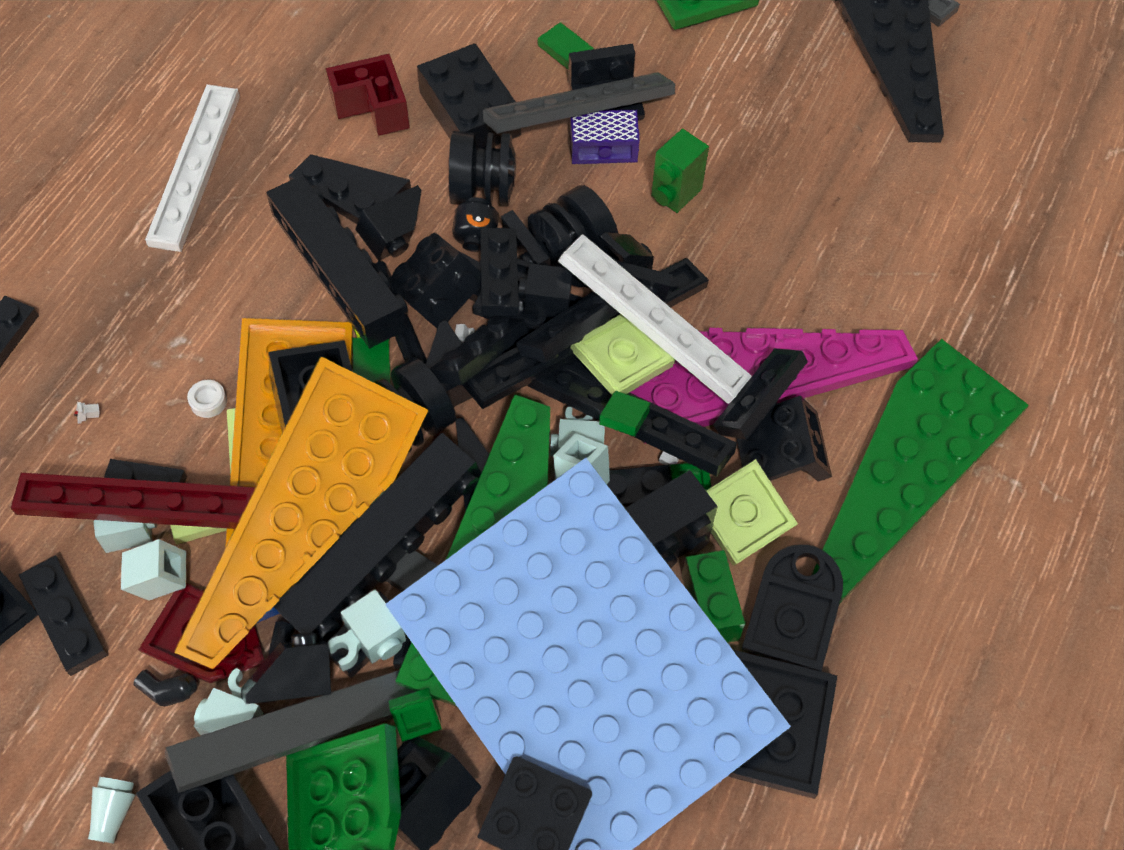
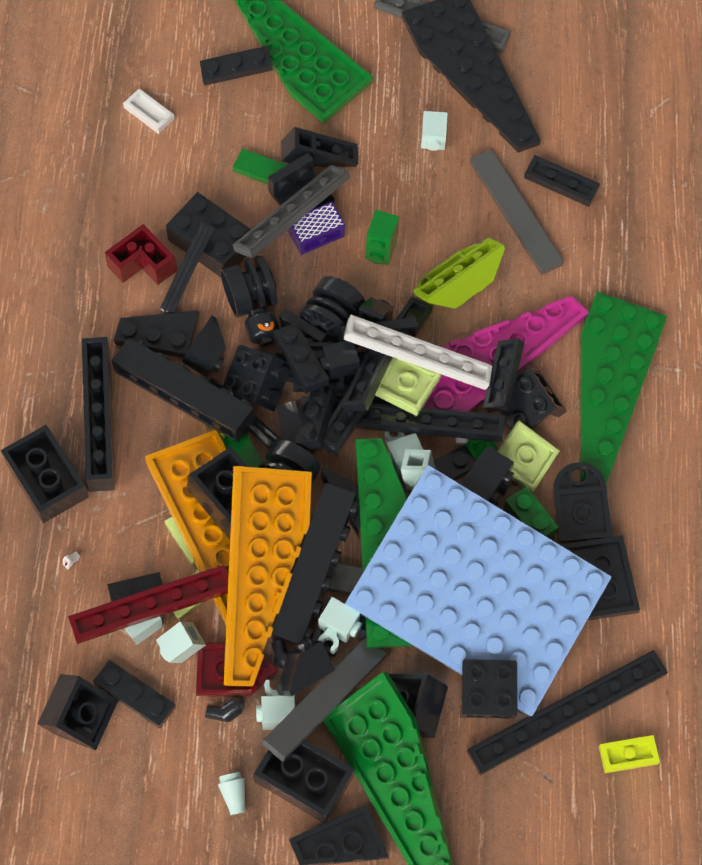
camera: 25 degrees left, 5 degrees up
white tile [145,85,240,252] -> none
white tile [187,380,227,418] -> none
green tile [389,688,442,742] -> none
green tile [599,391,650,437] -> none
none -> black brick [1,424,89,523]
none -> black brick [82,337,115,492]
none -> black axle [160,221,214,314]
none -> black slope [281,127,358,167]
none -> lime wedge [413,238,505,309]
none -> light aqua brick [421,111,447,151]
none -> dark grey tile [470,149,564,275]
none -> black plate [524,155,600,207]

